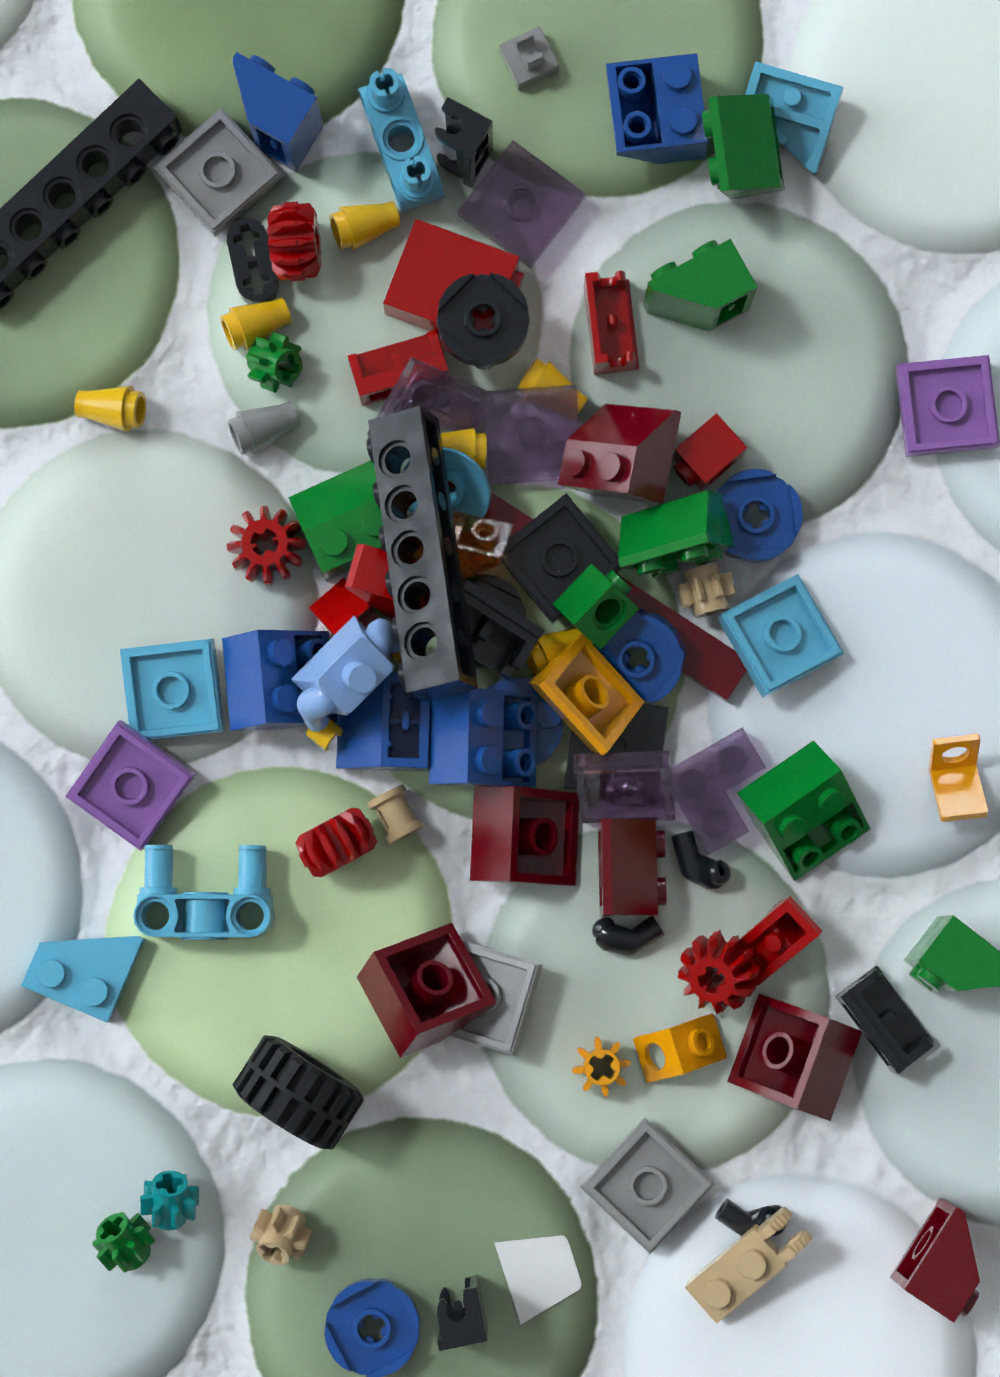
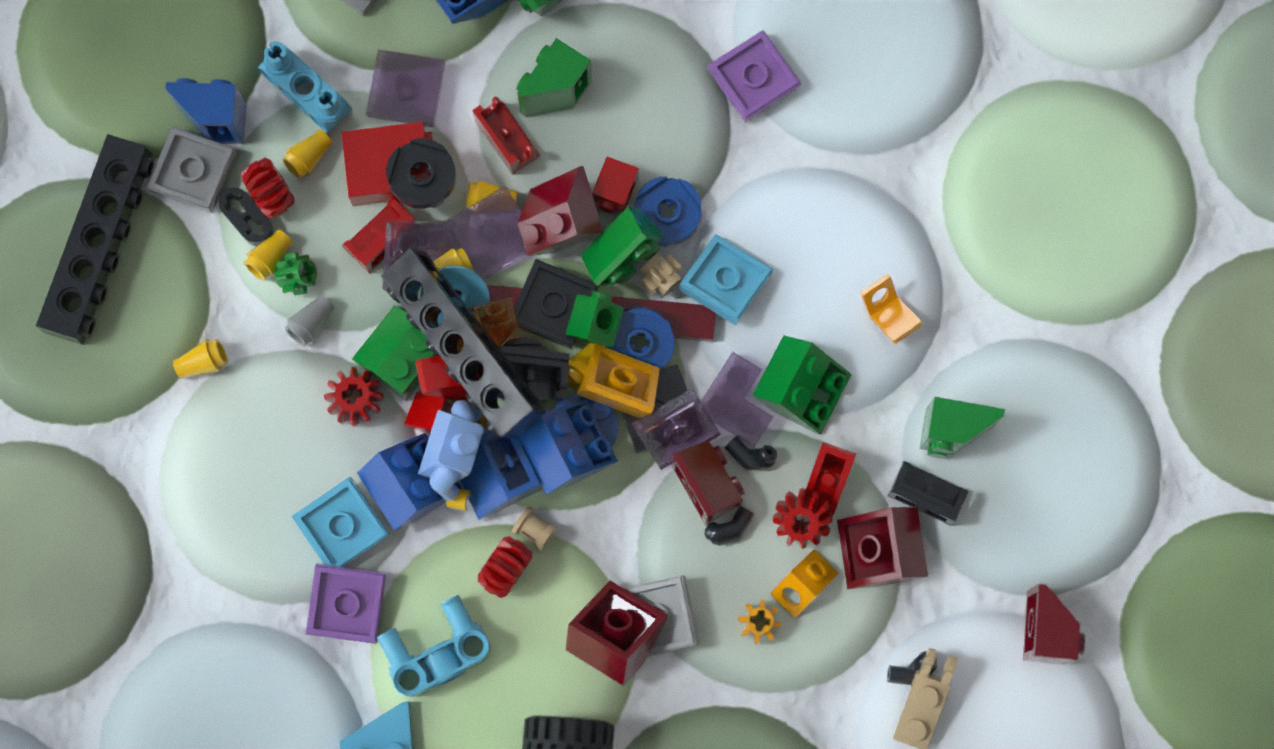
camera: 30 degrees left, 5 degrees down
black hinge [435,97,493,188] -> none
dark red slope [470,786,579,886] -> none
light grey plate [580,1117,715,1254] -> none

